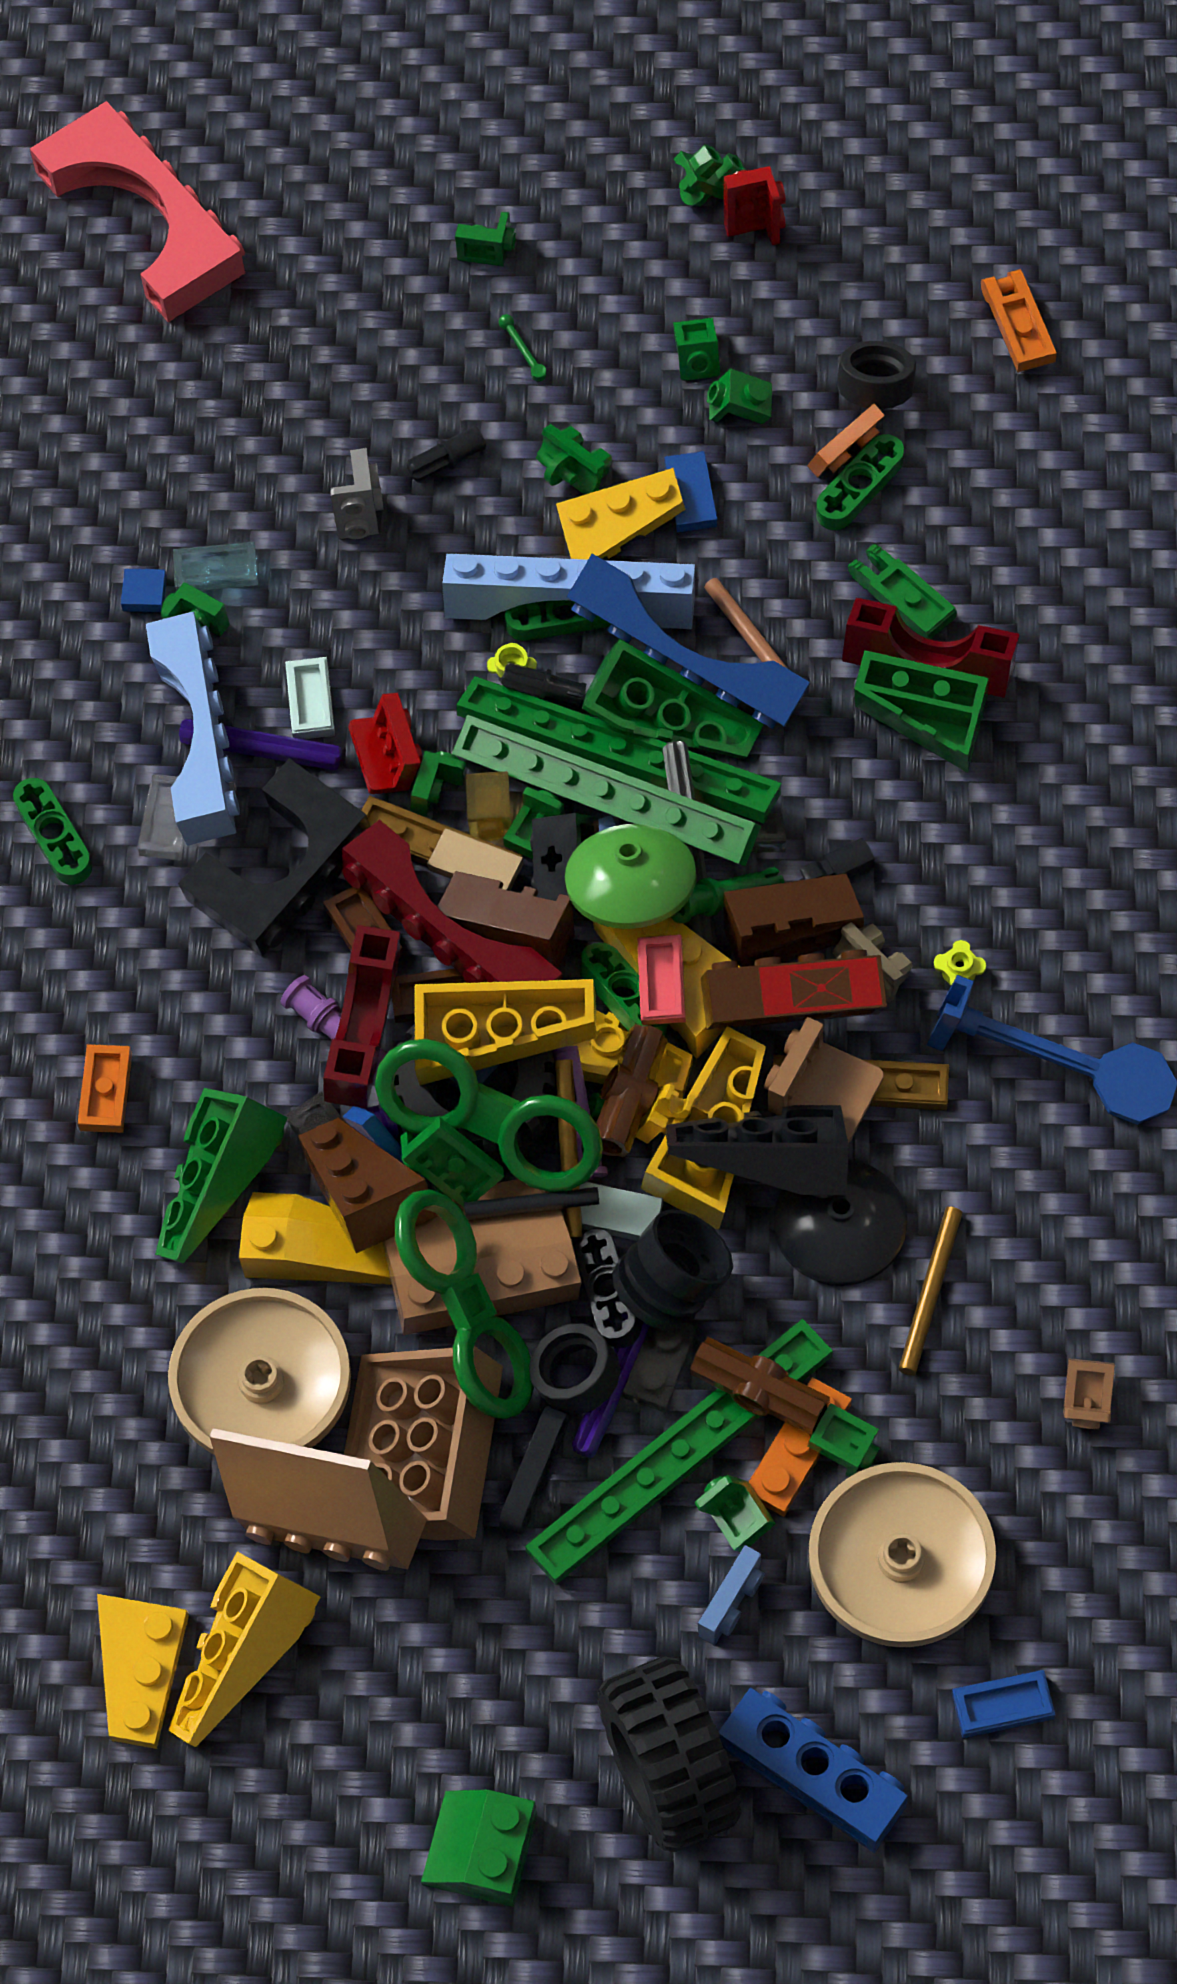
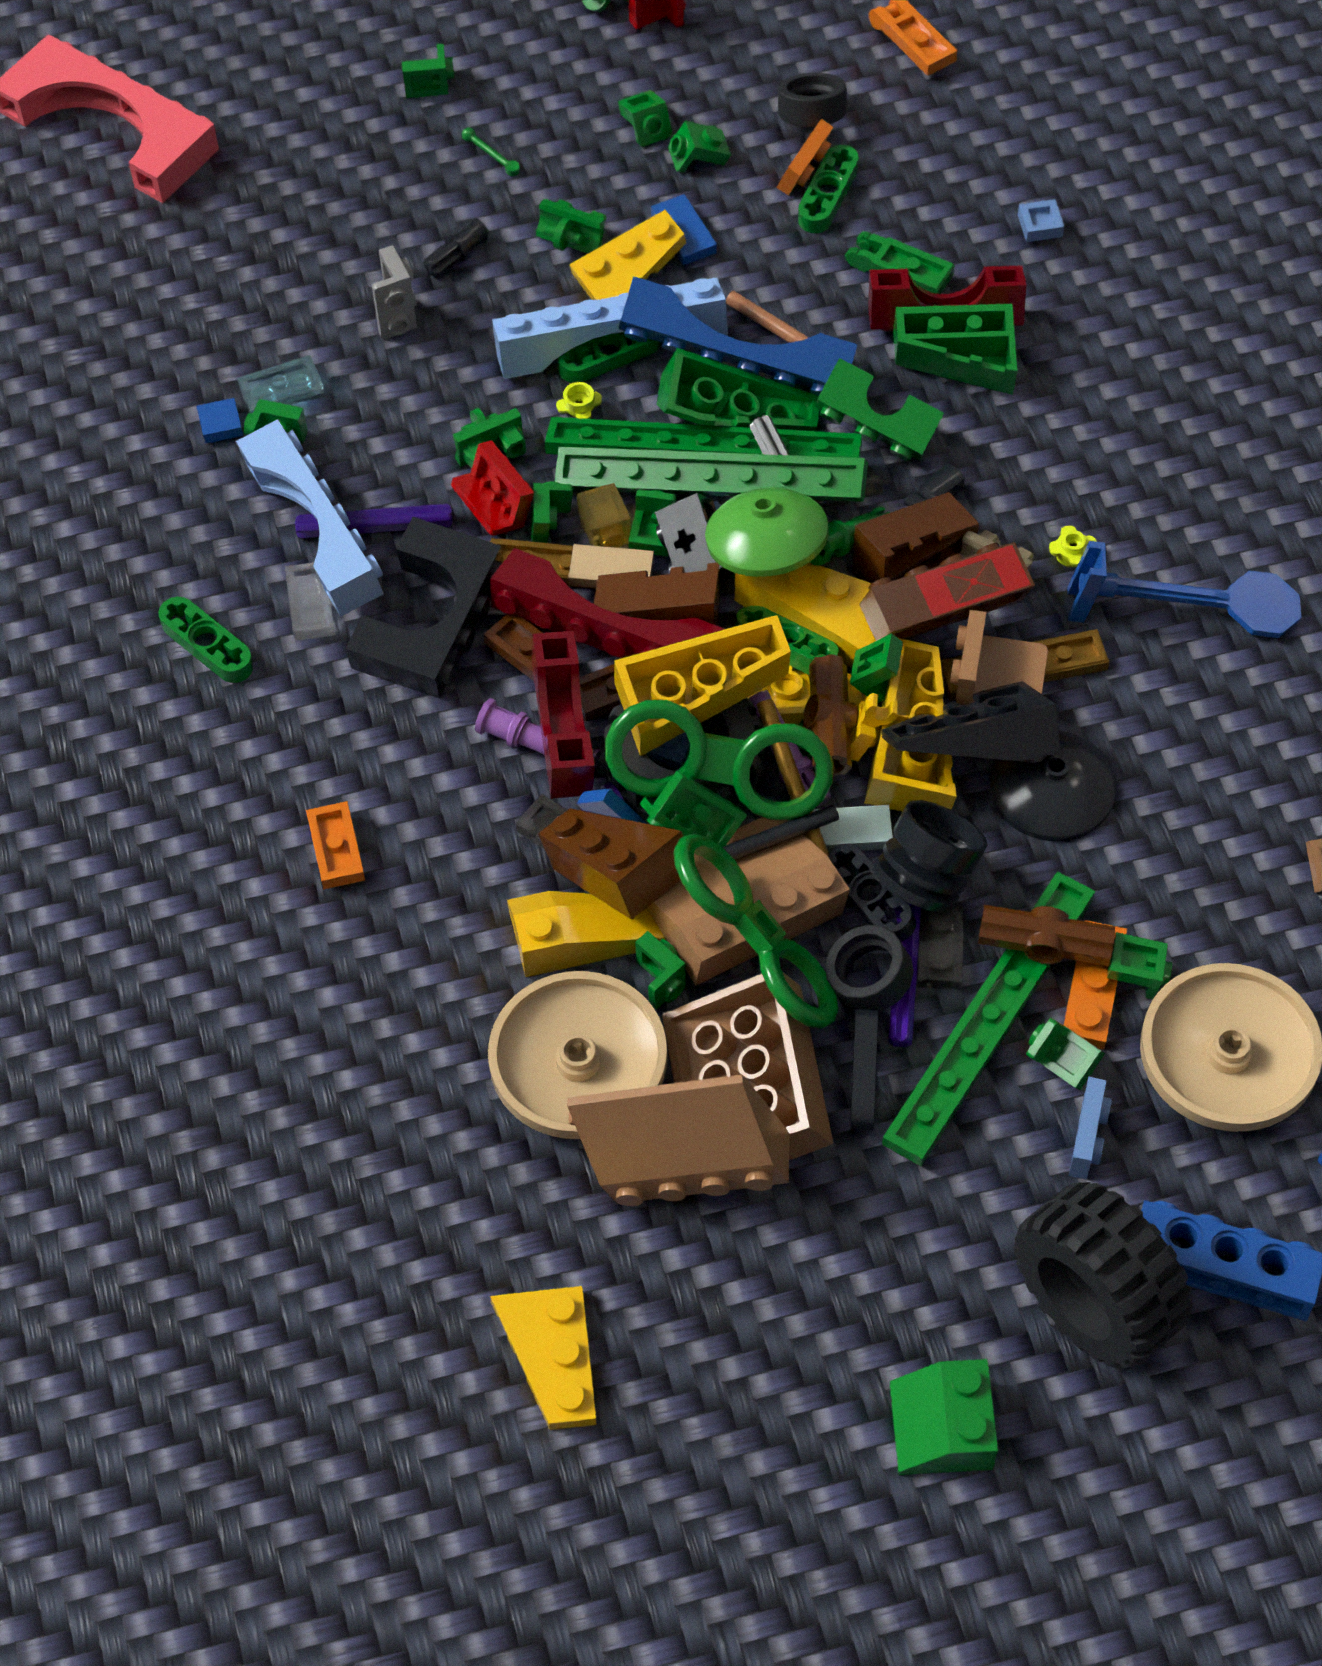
camera: 20 degrees left, 5 degrees down
green wedge [155,1088,288,1263] -> none
yellow wedge [169,1552,321,1747] -> none
light aqua tile [285,657,335,739] -> none
black axle [501,663,586,709] -> none
coral tile [637,935,686,1025] -> none
pearl gold bar [898,1207,963,1375] -> none
none -> green hips [453,408,526,468]
none -> green bracket [635,931,686,1010]
none -> green arch [815,358,944,462]
none -> green bracket [849,633,903,704]
none -> medium blue plate [1018,199,1064,242]

